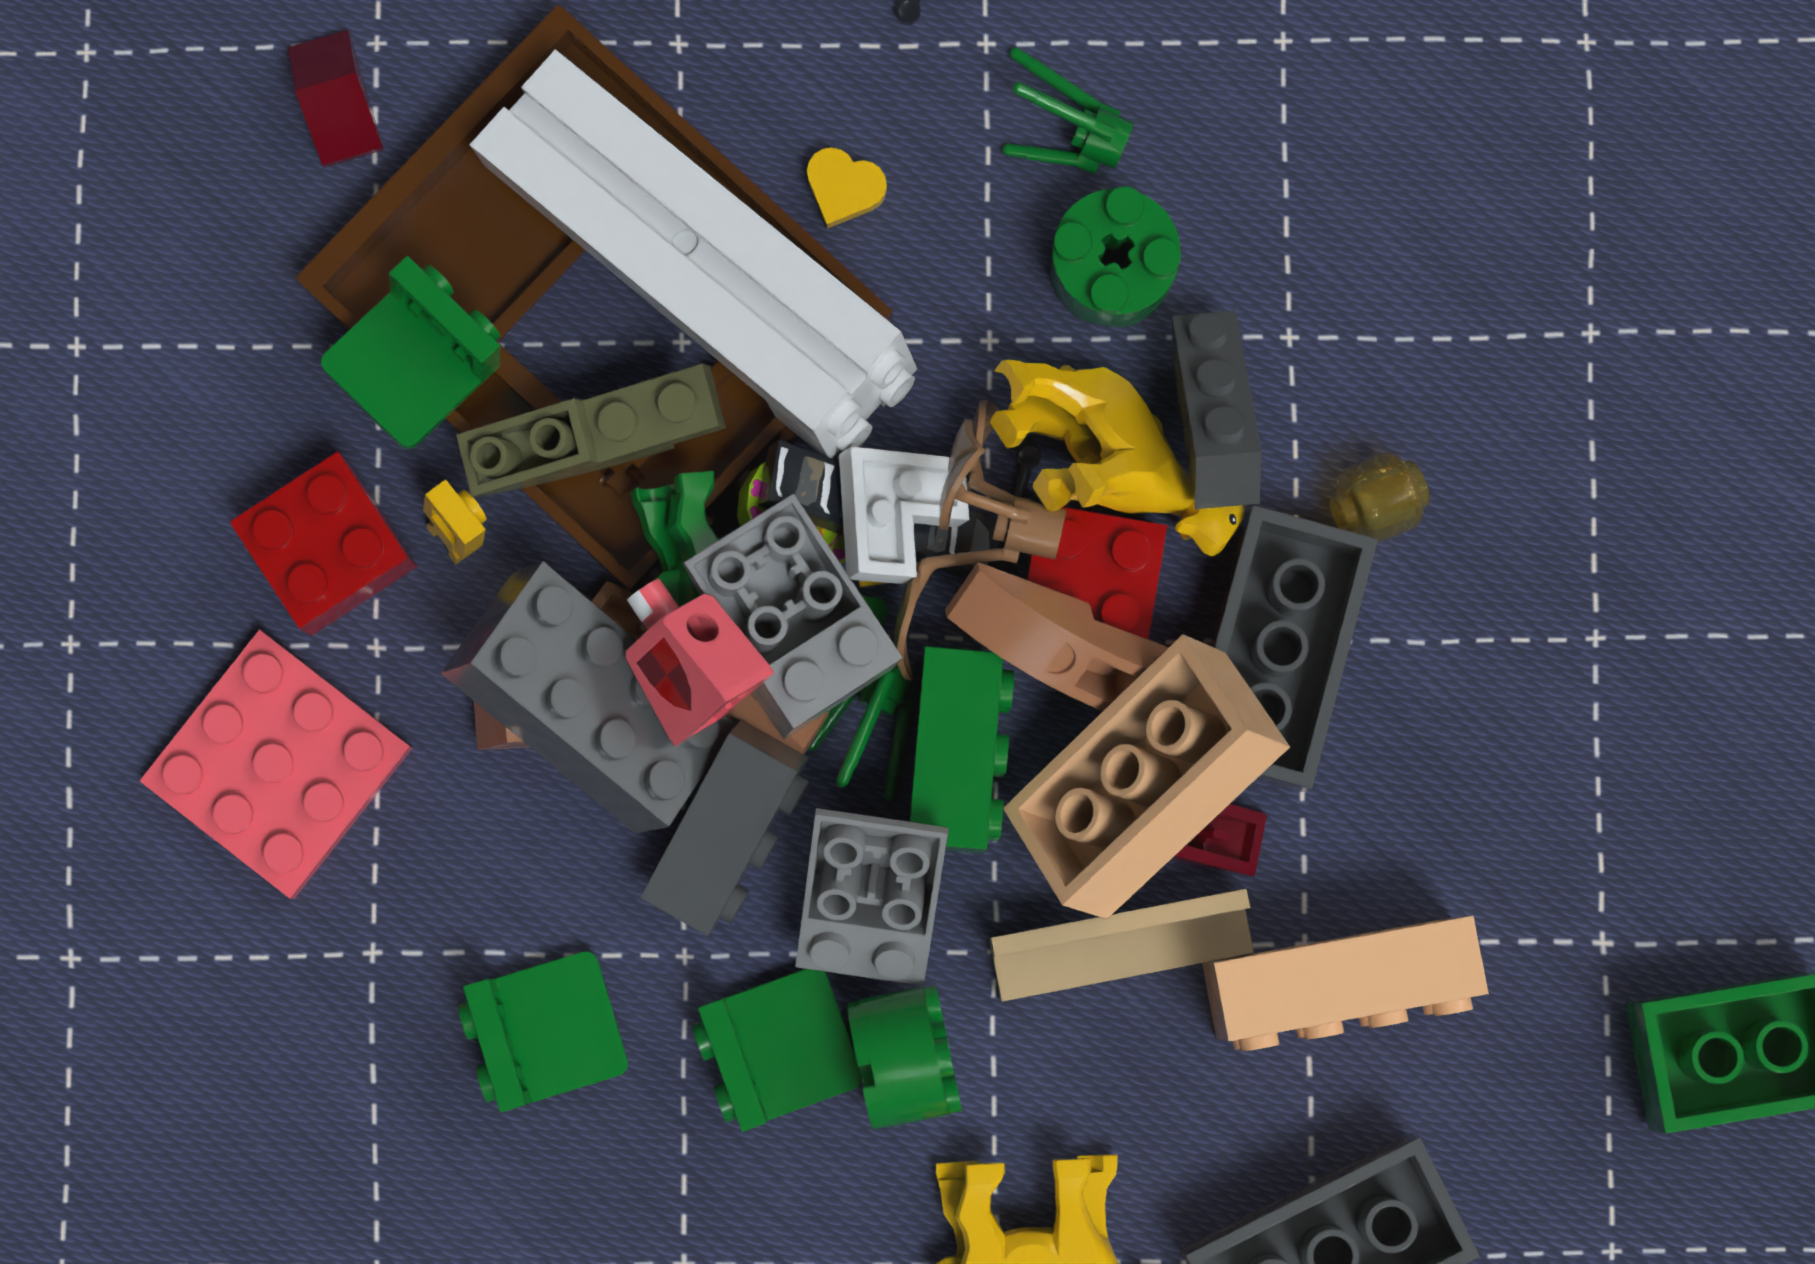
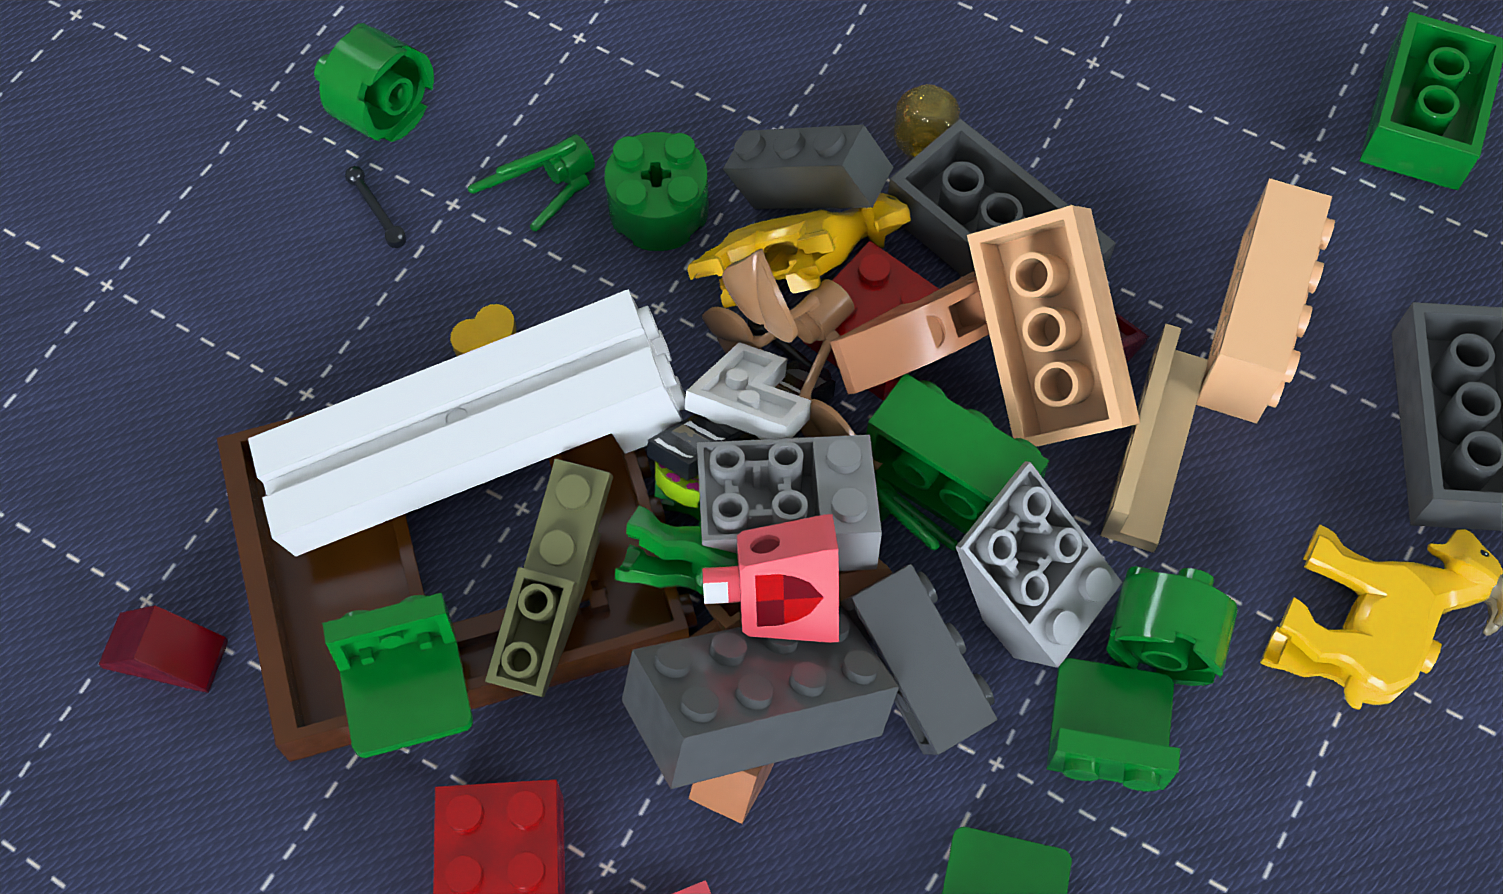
camera: 55 degrees left, 20 degrees down
yellow plate [423,479,487,565] -> none

